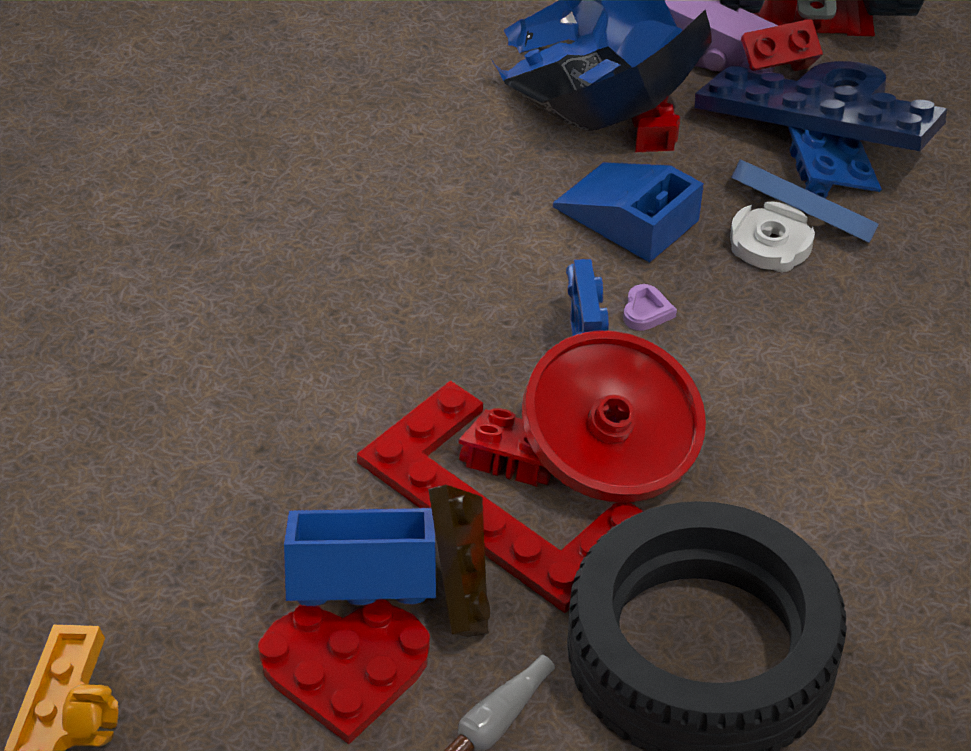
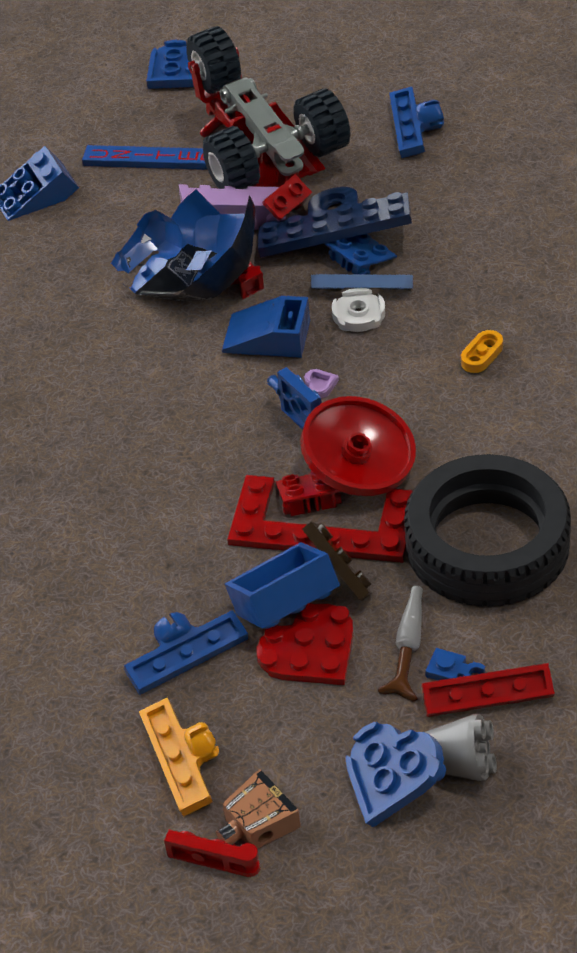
camera: 25 degrees left, 0 degrees up
none -> blue plate [124,610,248,695]
none -> light orange plate [461,330,503,373]

